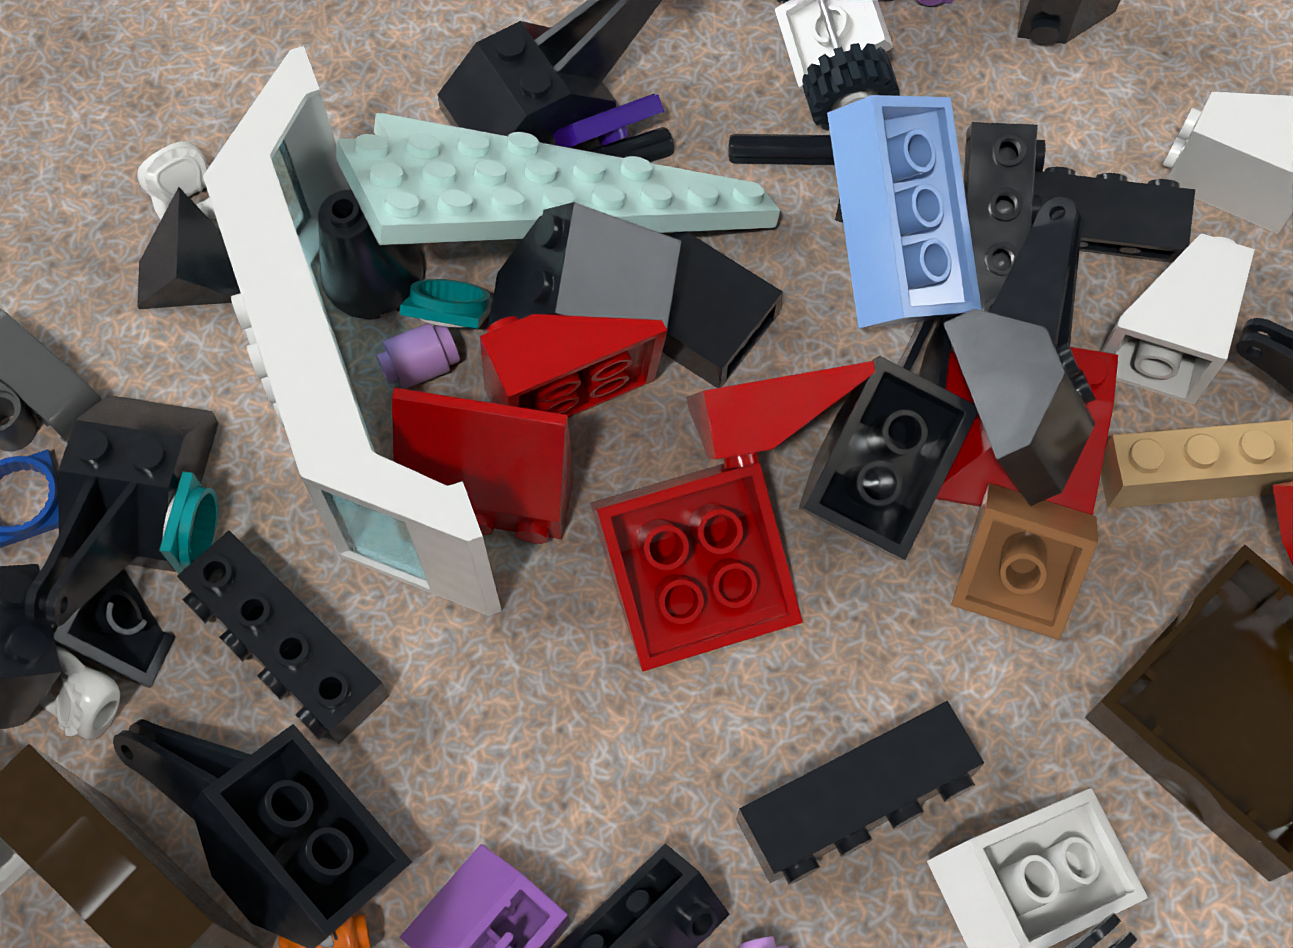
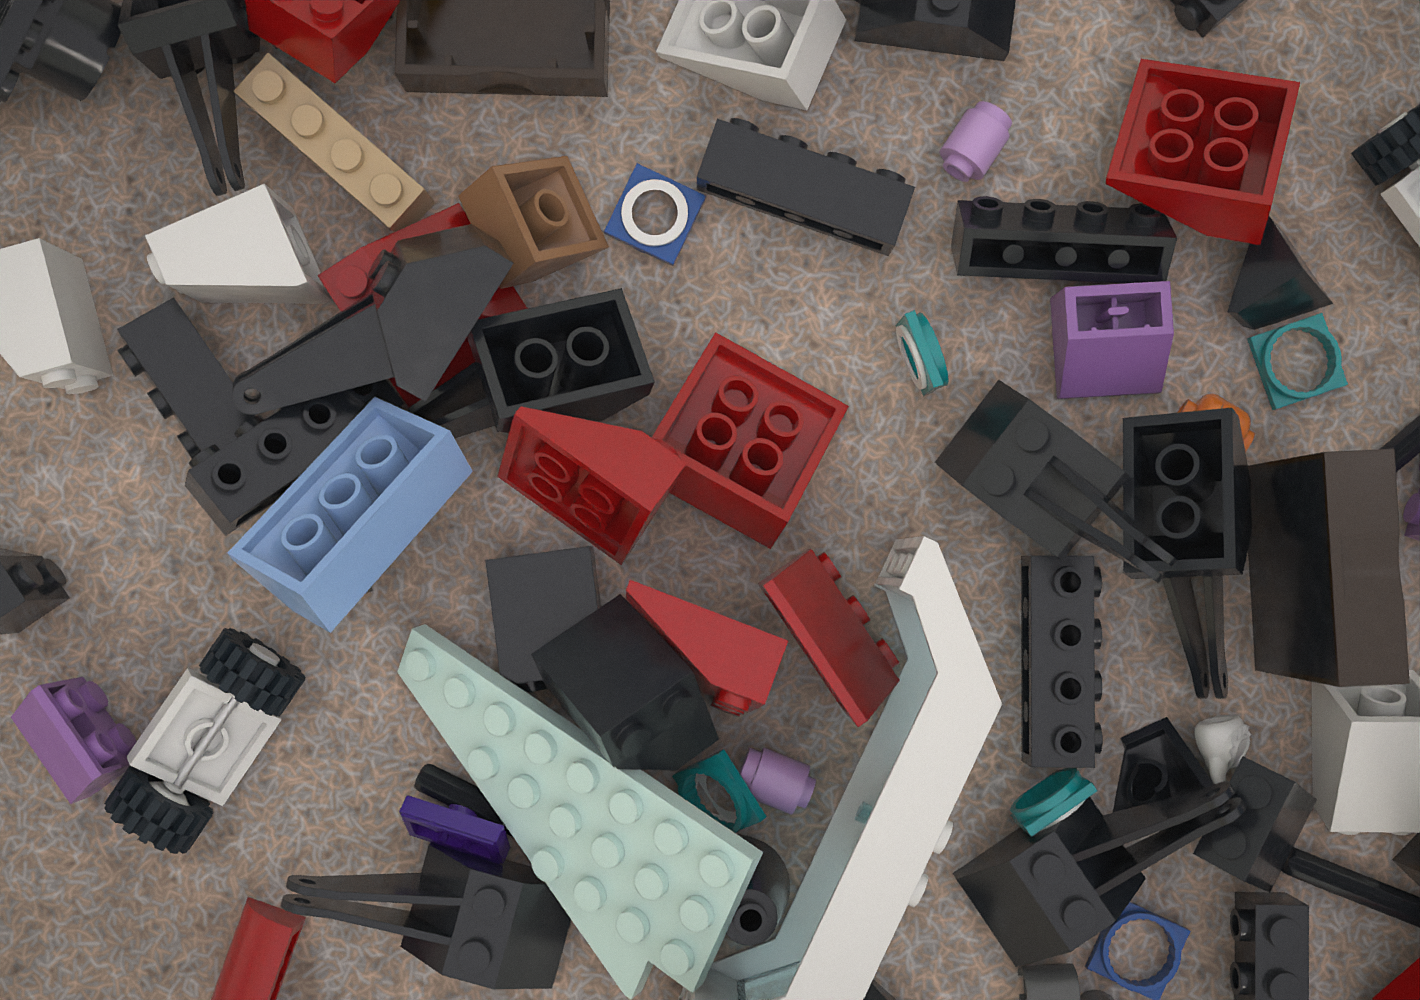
camera: 135 degrees left, 20 degrees up
black axle [728,134,835,165] -> none
none -> piece [604,163,706,266]
none -> teal piece [895,310,949,396]
none -> black slope [934,380,1177,583]

